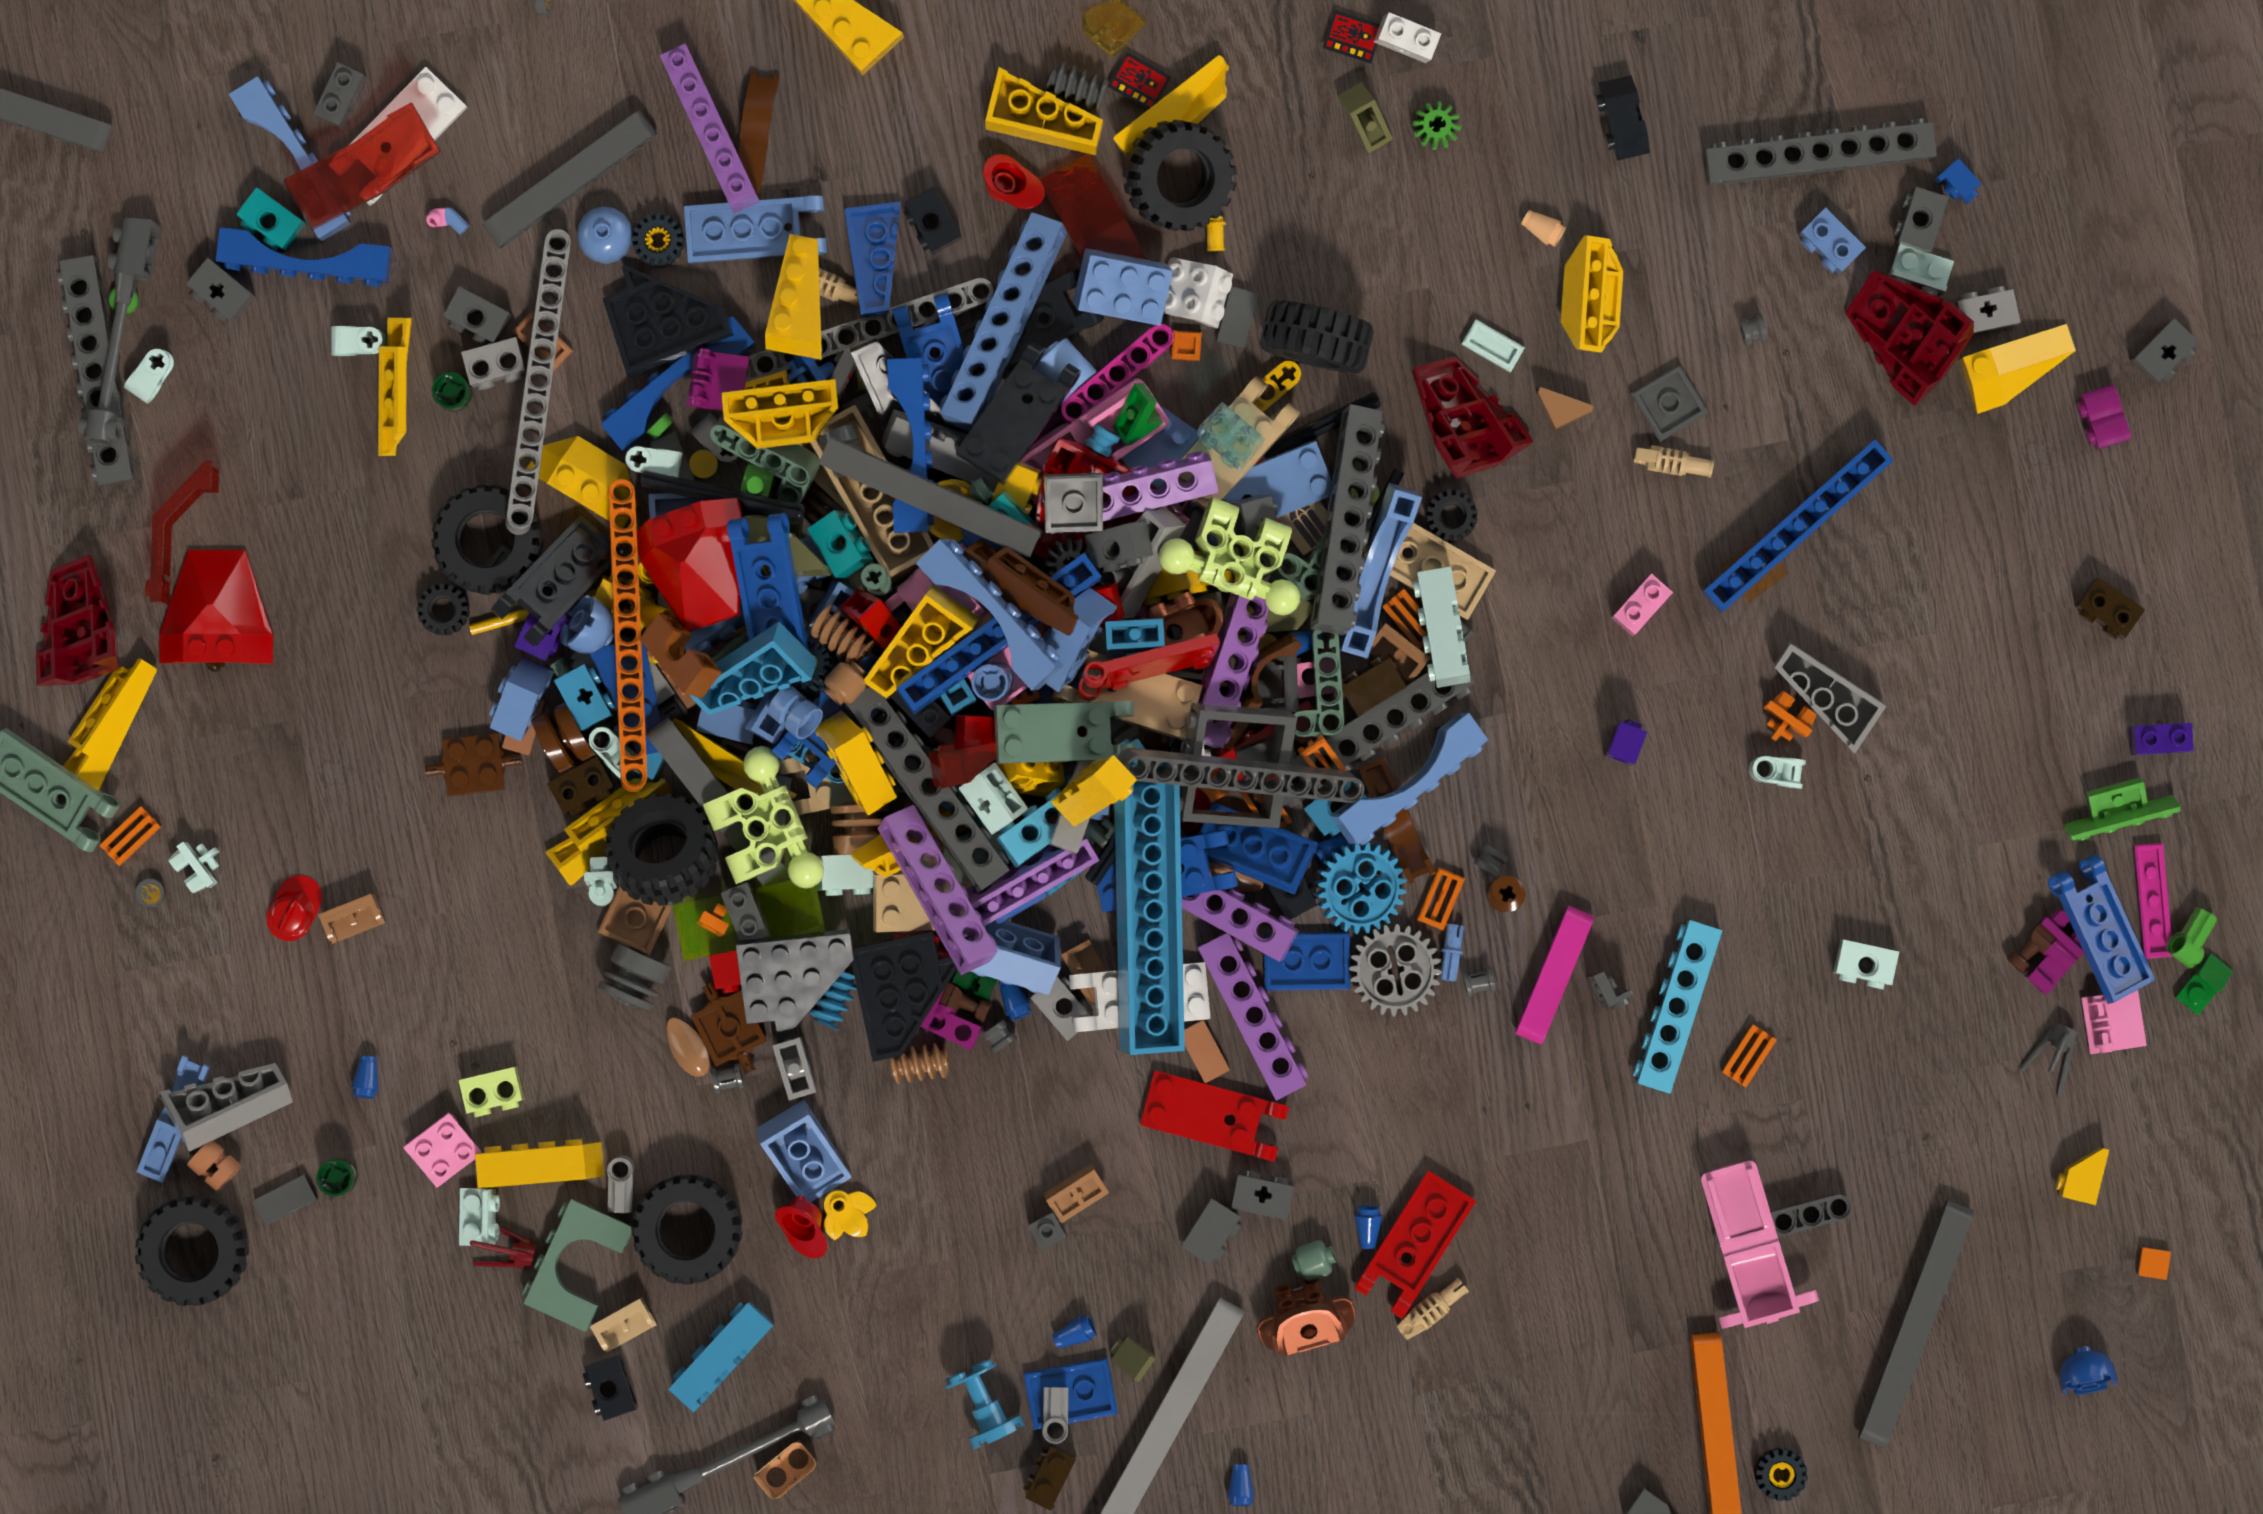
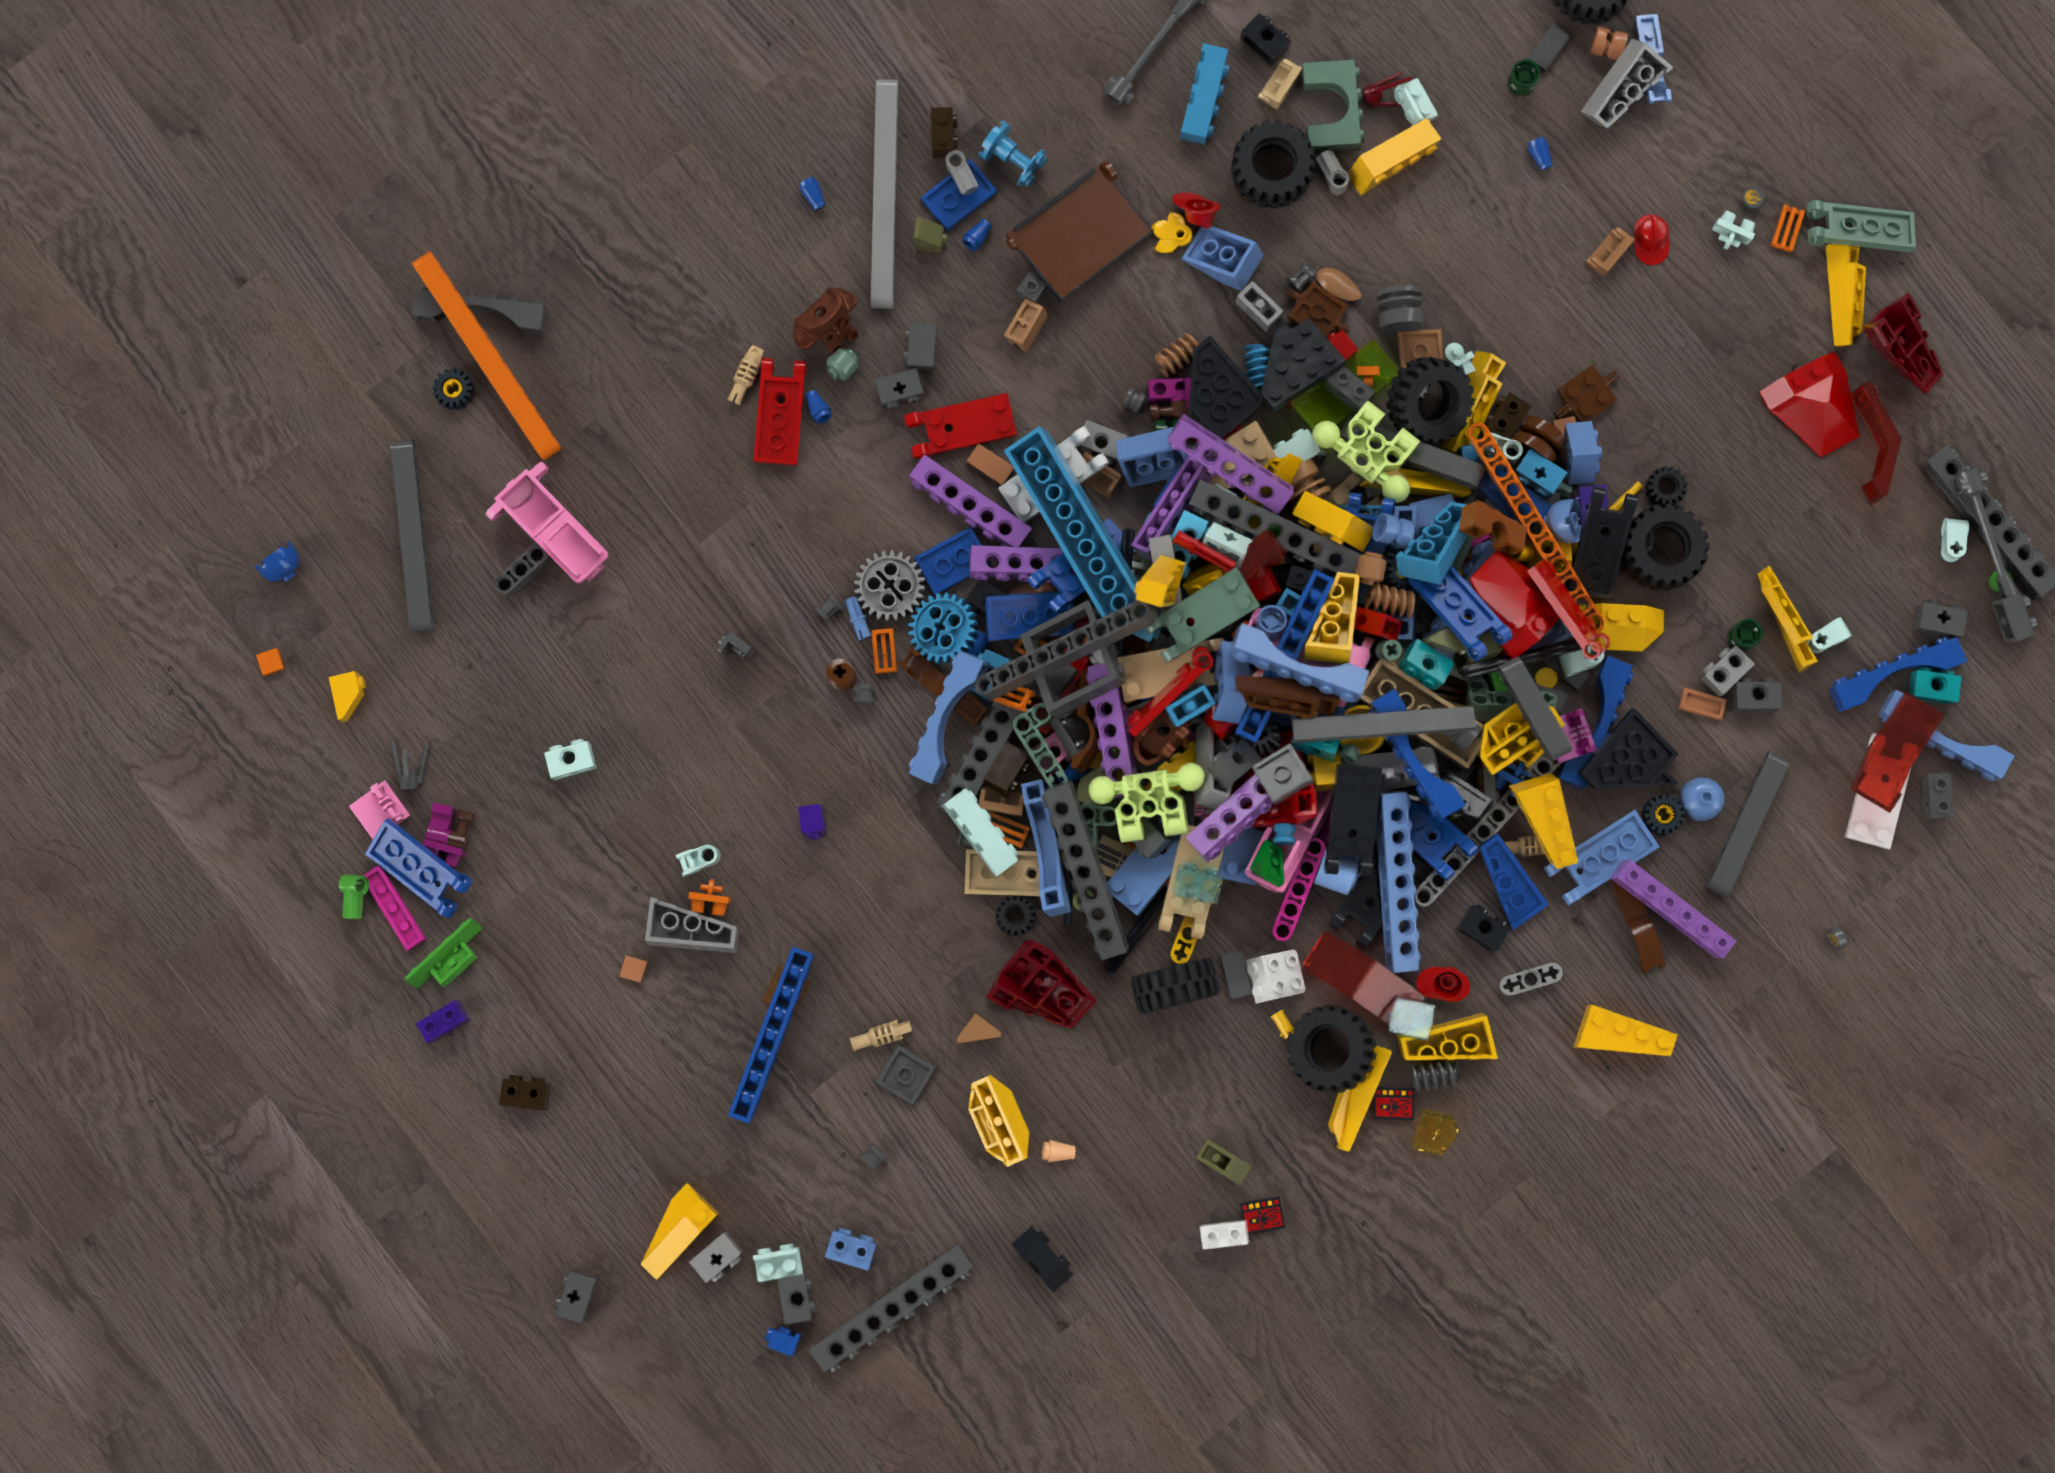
camera: 155 degrees right, 5 degrees down
bright pink hinge [403,1112,482,1187] -> none
arm [426,207,470,235] -> none
yellowish green brick [459,1066,525,1117] -> none
light grey beam [506,229,571,535] -> none
bright green tile [646,413,673,439] -> none
light nougat piece [753,1440,817,1499] -> none
blue cone [998,981,1032,1021] -> none
medium blue brick [1073,248,1173,326] -> none
orange tile [1171,330,1202,362] -> none
bright green gear [1412,101,1461,150] -> none
light aqua tile [1461,320,1525,373] -> none
dark pink beam [1515,905,1595,1045] -> none
bright pink brick [1611,574,1673,637] -> none
medium azure brick [1633,920,1723,1094] -> none
orange tile [1721,1024,1777,1088] -> none
dark red wedge [1845,270,1974,406] -> none
magenta brick [2076,385,2132,451] -> none
green slope [2174,953,2233,1015] -> none
none -> nougat tile [619,955,648,983]
none -> reddish brown door [1006,161,1154,303]
none -> red axle [1172,530,1236,573]
none -> clear light blue piece [1388,997,1435,1041]
none -> dark grey beam [1497,656,1572,761]
none -> light grey beam [1498,963,1563,996]
none -> red hinge [1527,559,1610,659]

